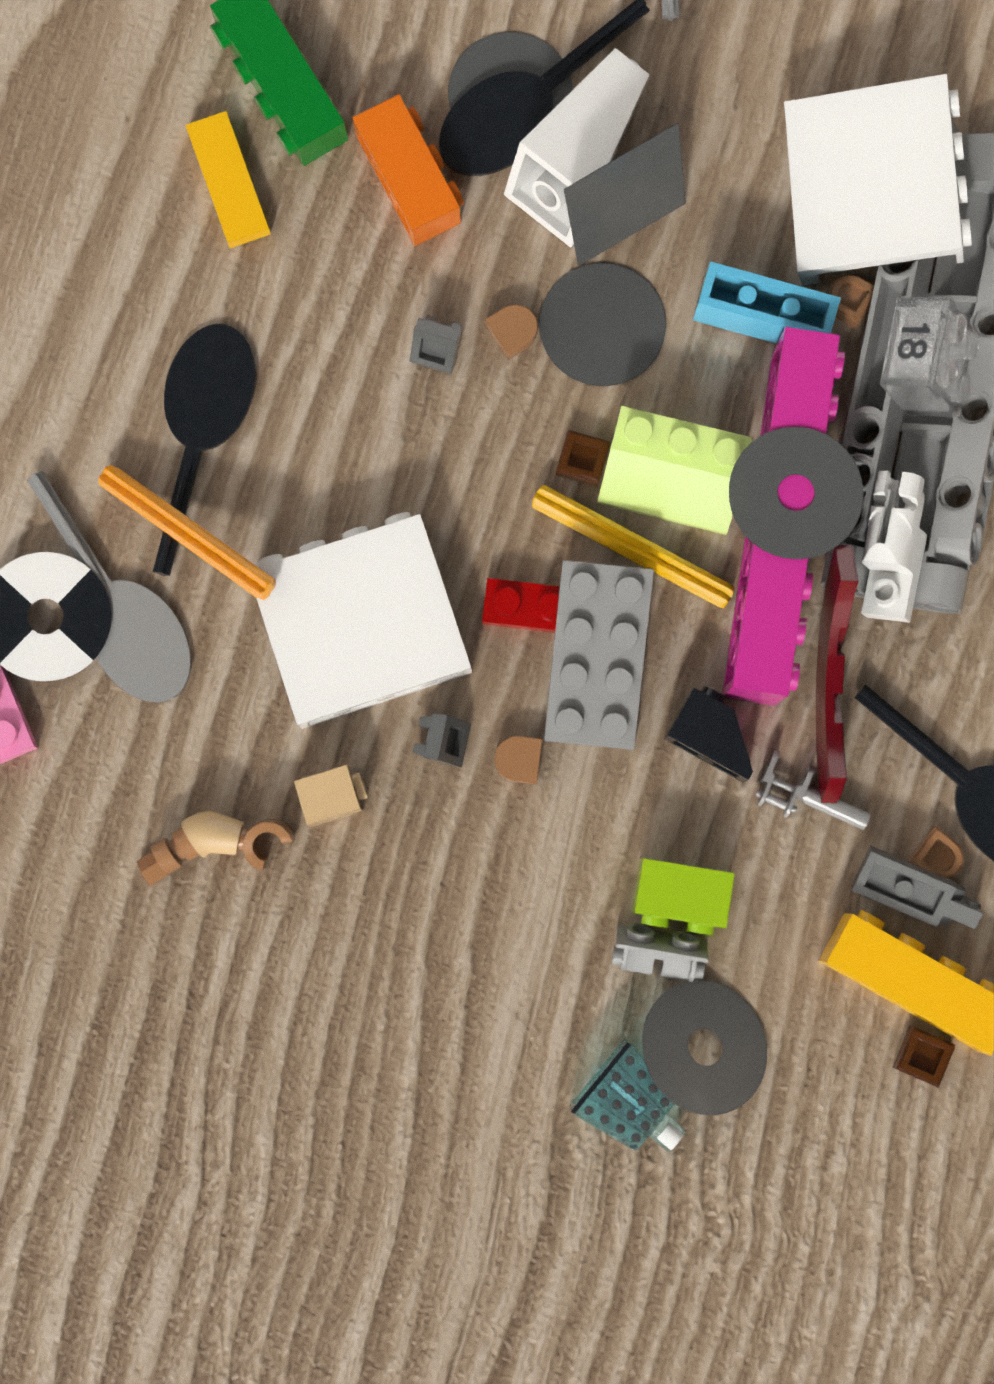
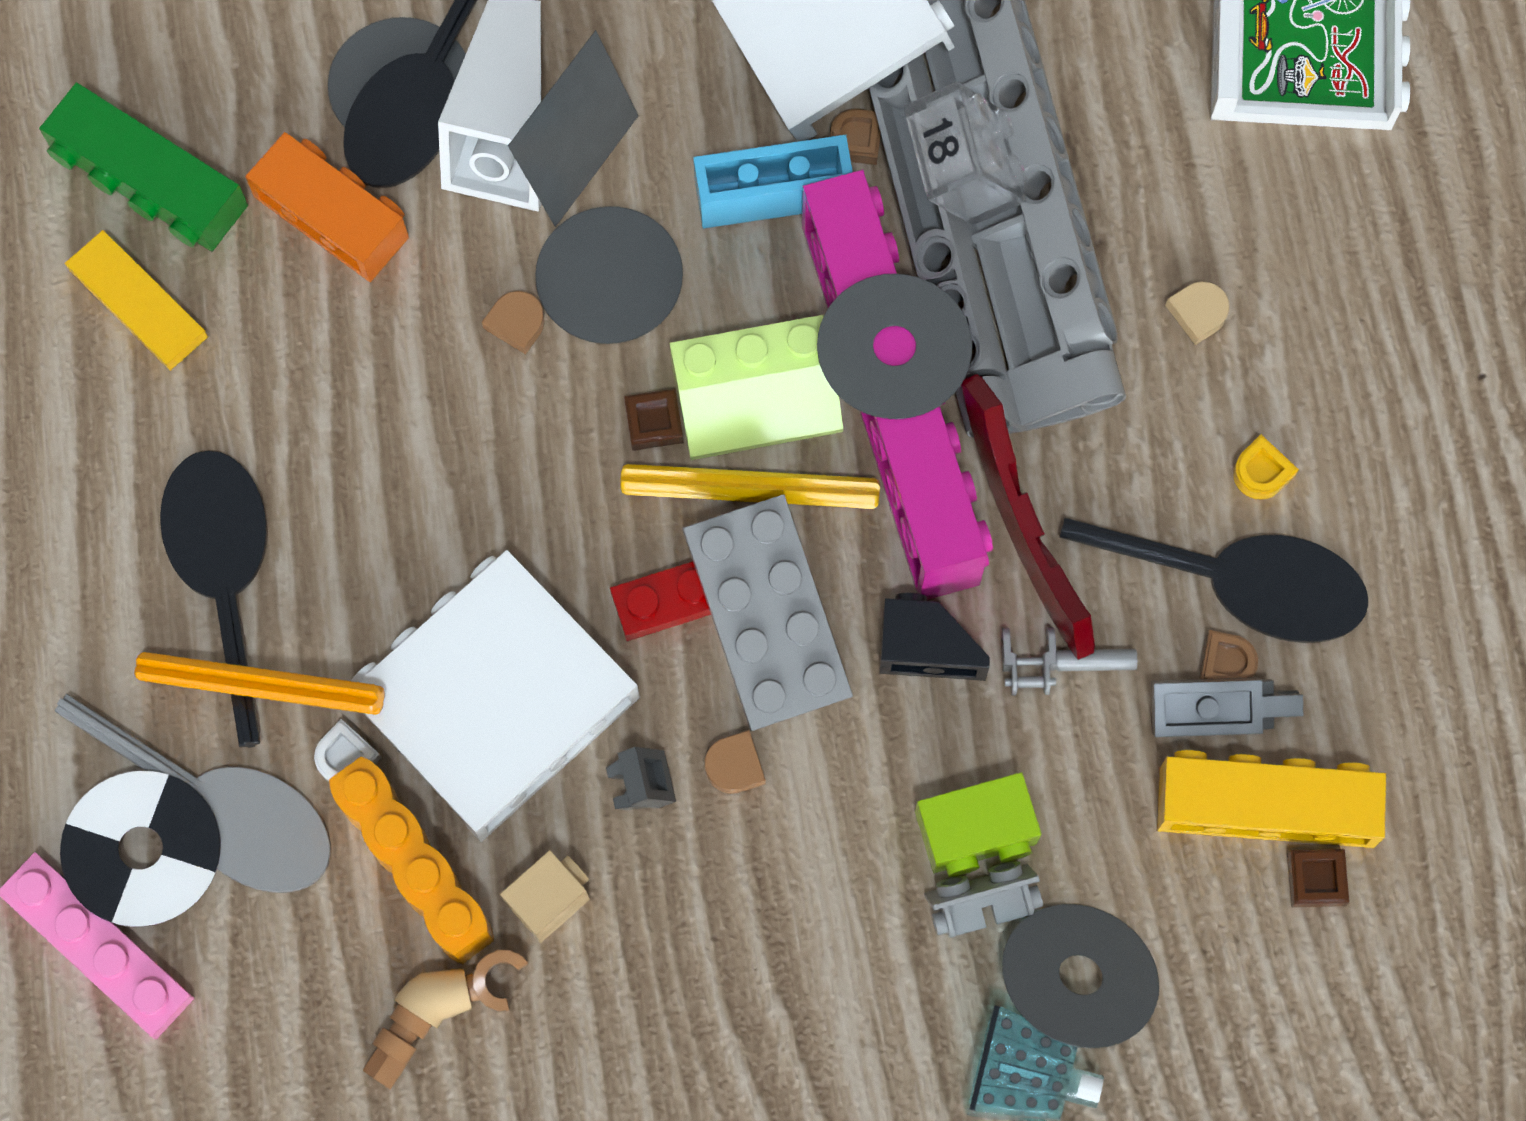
camera: 25 degrees left, 10 degrees down
dark grey tile [409,315,462,374] -> none
white plate [861,470,927,623] -> none
none -> white tile [314,719,382,782]
none -> light orange brick [329,756,494,964]

